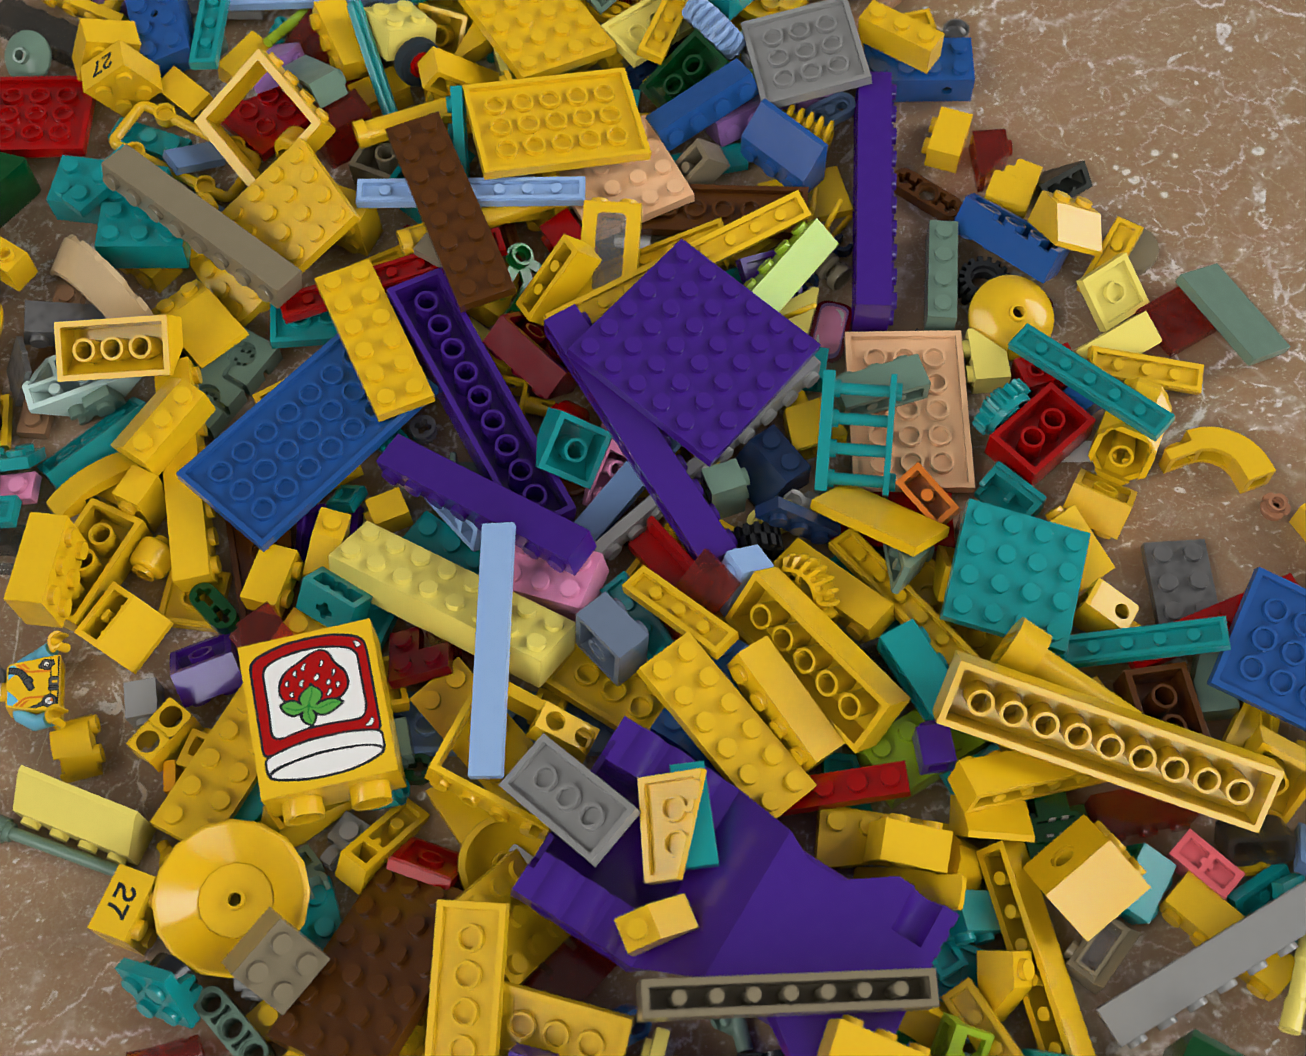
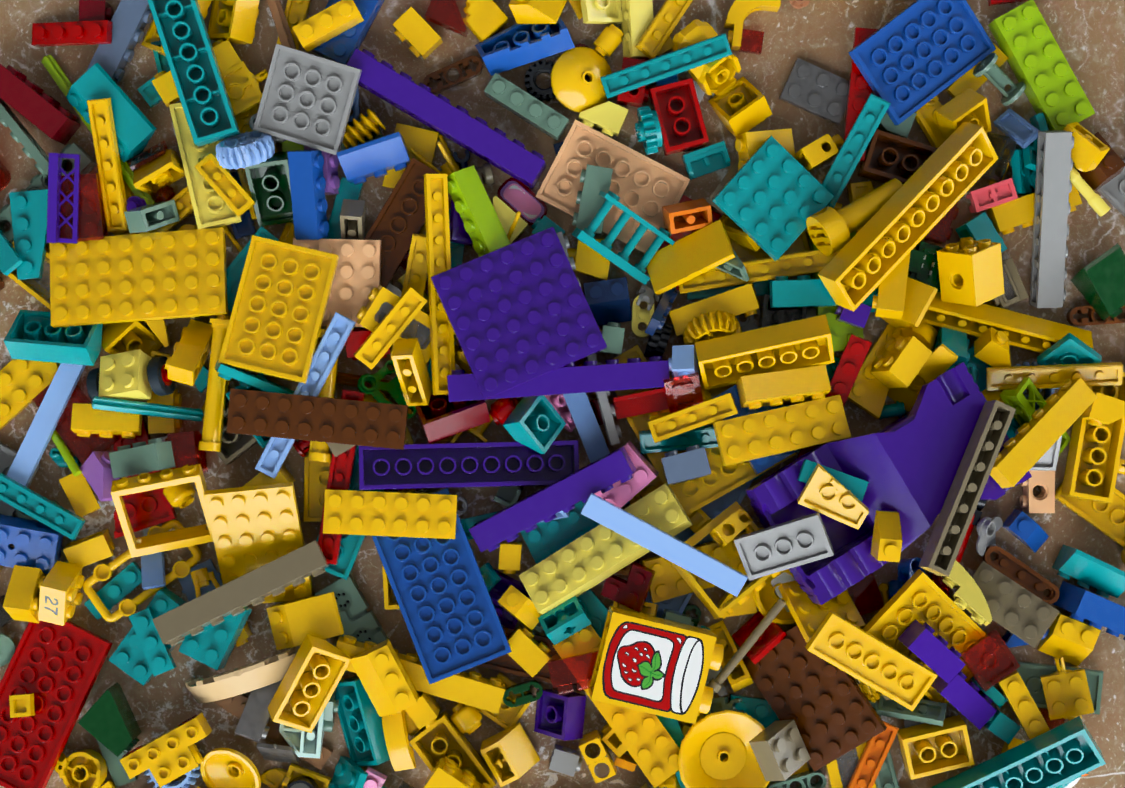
camera: 65 degrees left, 25 degrees up
none -> yellow plate [354,286,427,370]
none -> yellow brick [593,24,624,57]
none -> dark tan bar [707,598,786,695]
none -> clear red tile [739,29,764,55]

